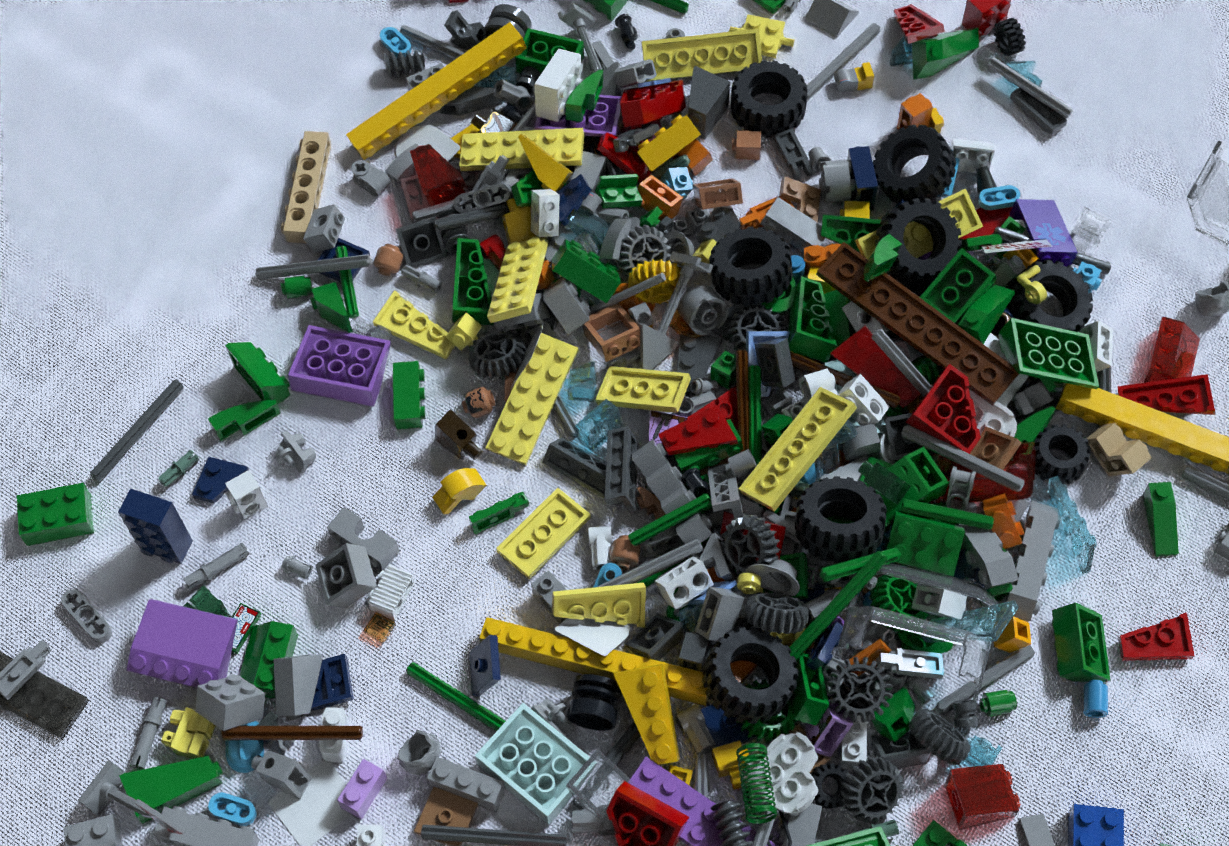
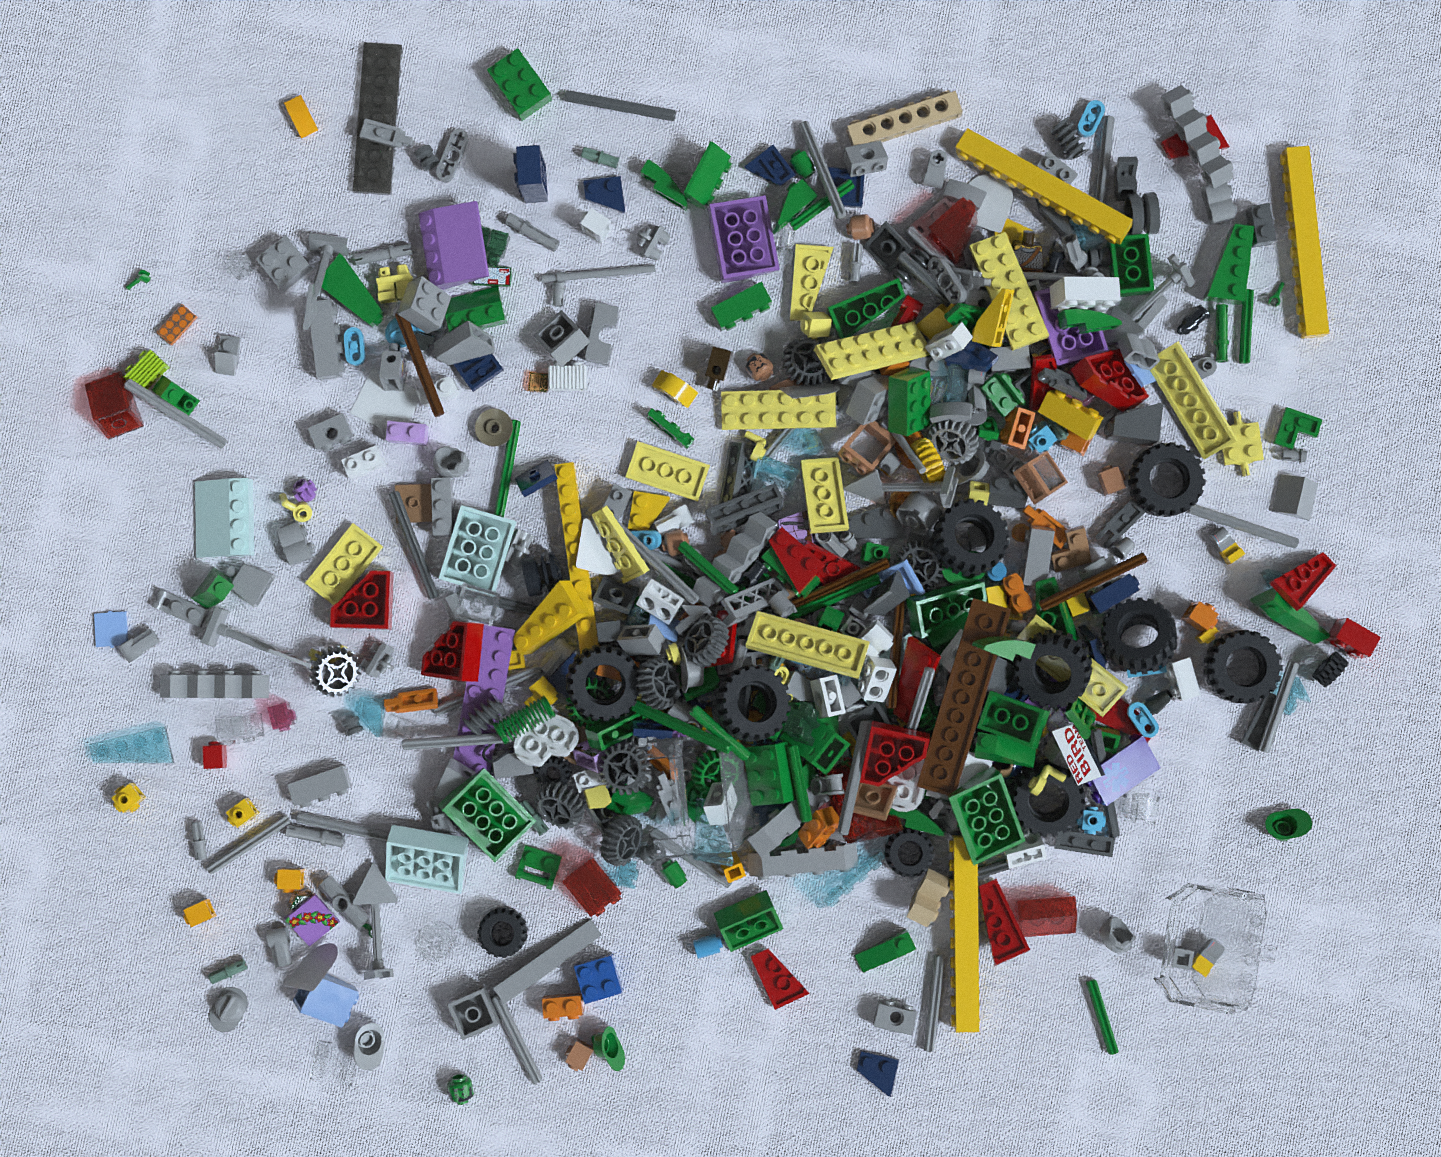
camera: 65 degrees right, 25 degrees up
none -> dark grey wheel [414,144,440,171]
none -> dark tan dish [475,409,513,447]
none -> light grey bar [542,265,656,283]
none -> light yellow slope [583,785,611,809]
none -> yellow wing [628,491,670,530]
none -> dark blue wing [744,144,796,187]
none -> light yellow plate [744,430,767,462]
none -> white brick [810,675,846,719]
none -> reddish brown axle [1039,553,1148,611]
none -> dark grey plate [1054,831,1115,857]
none -> black tyre [1203,630,1283,704]
none -> green pin [1214,304,1229,363]
none -> green piece [1265,808,1313,841]

